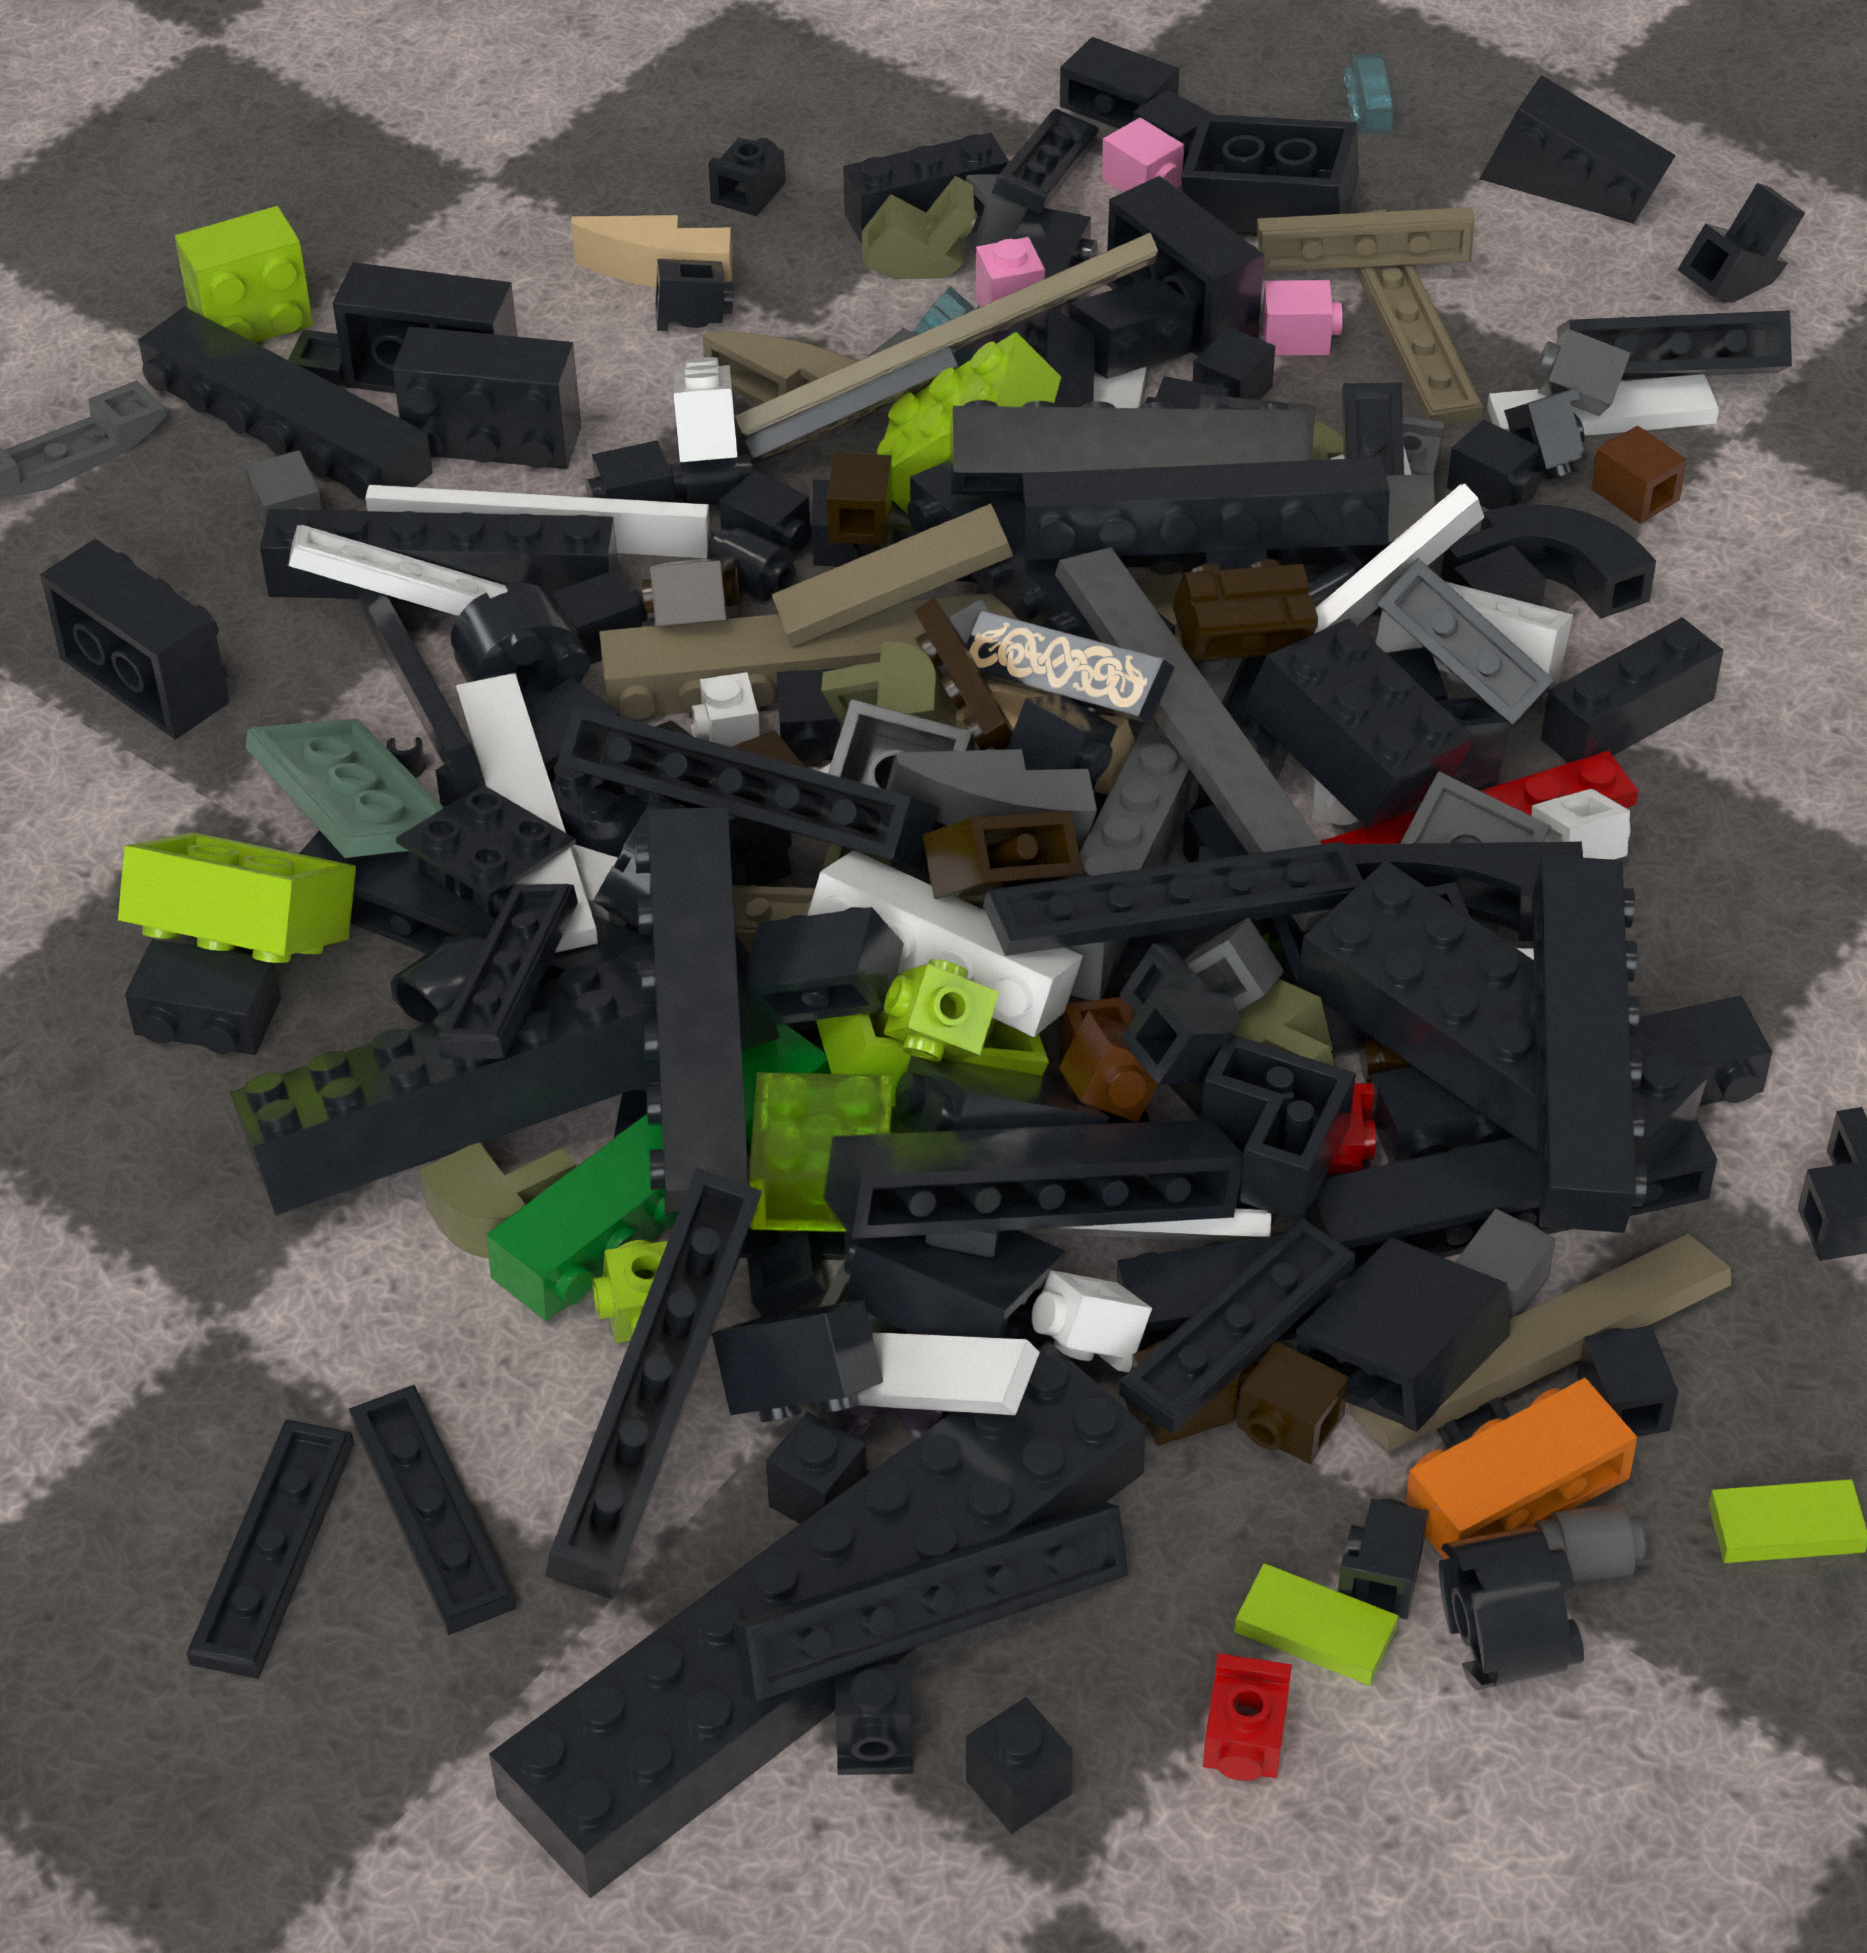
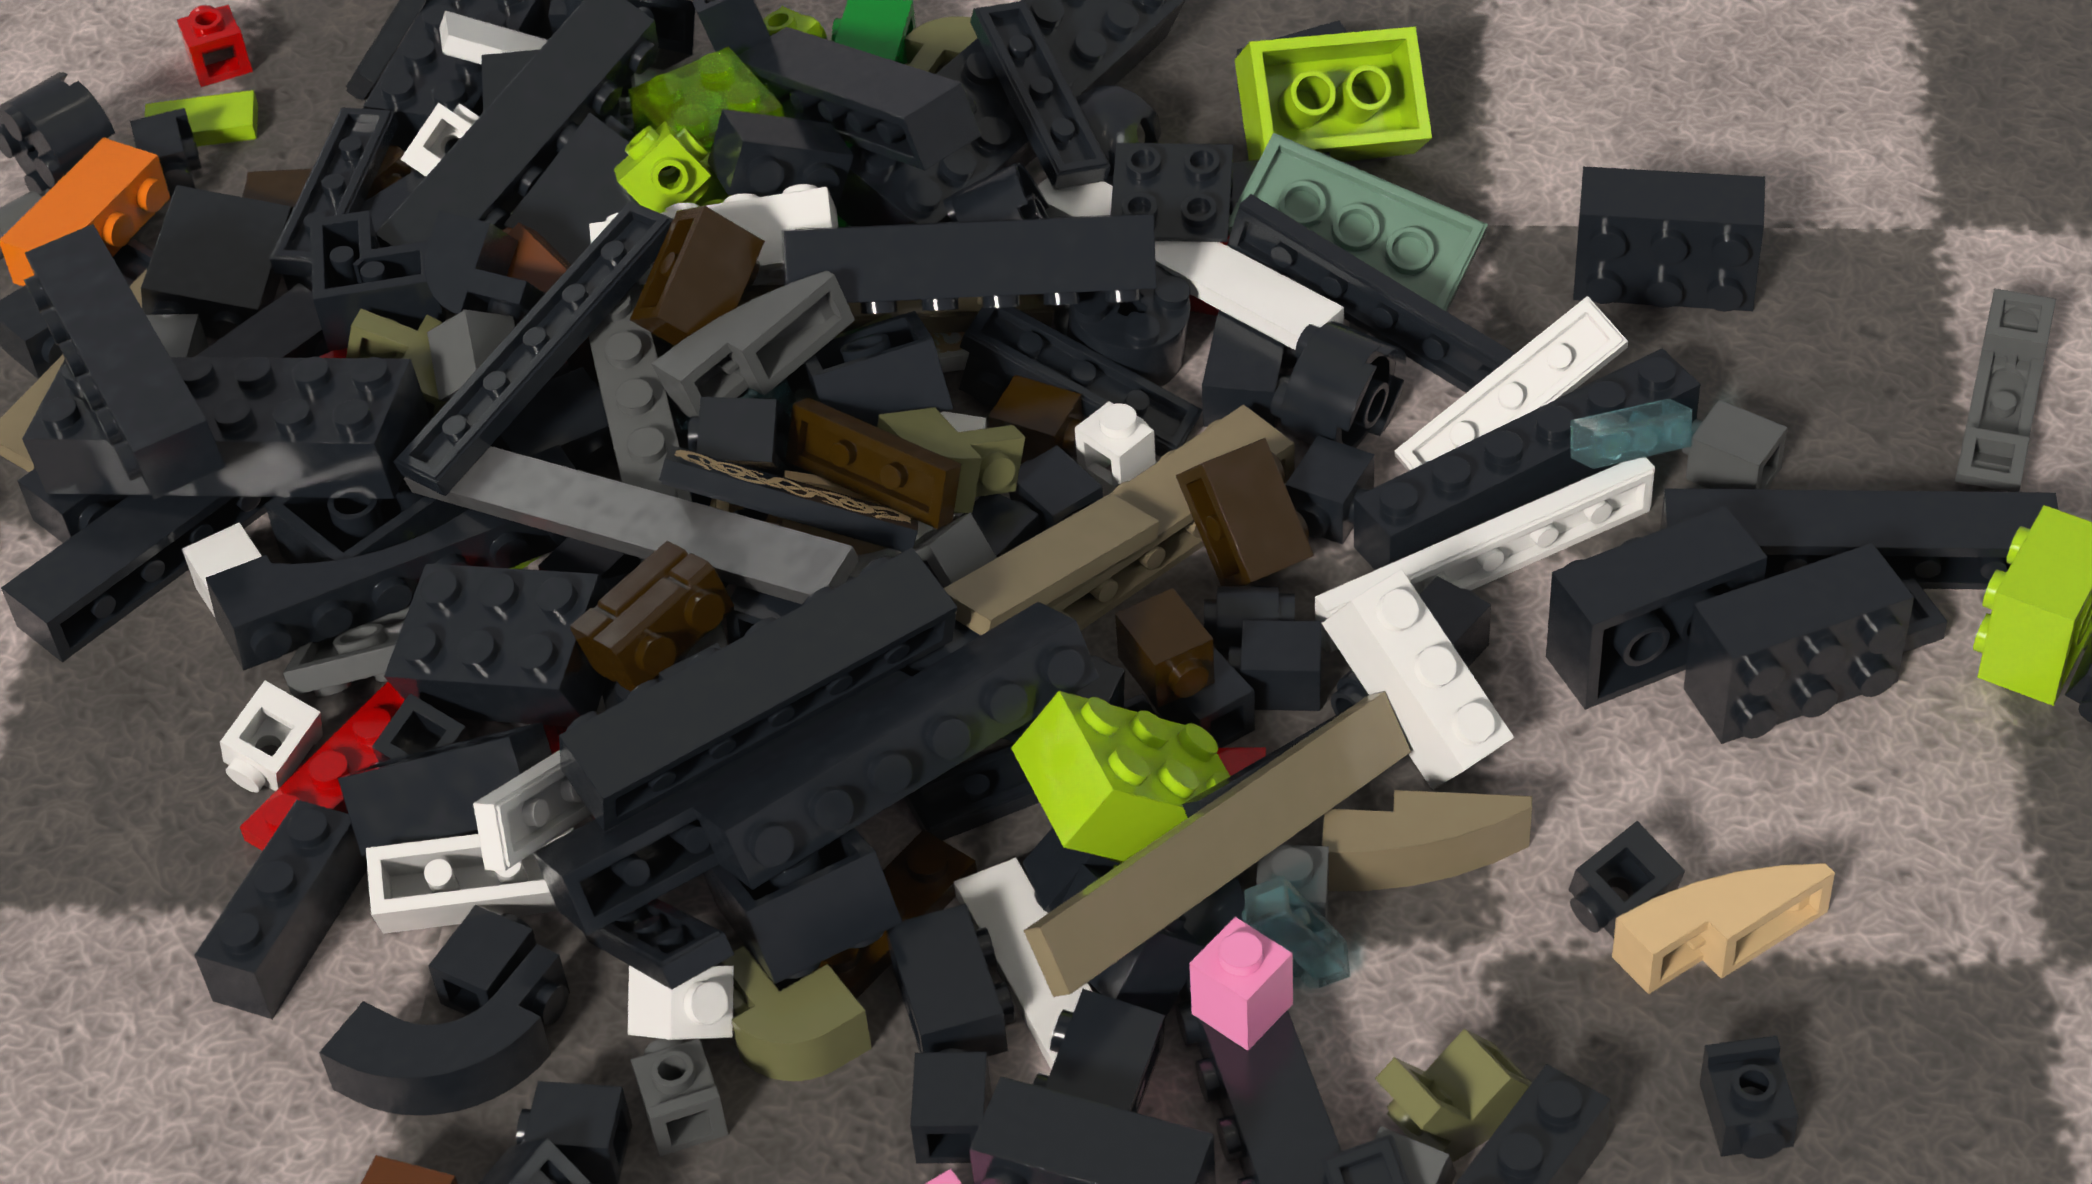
camera: 150 degrees right, 0 degrees up
none -> clear light blue piece [1570,398,1692,469]

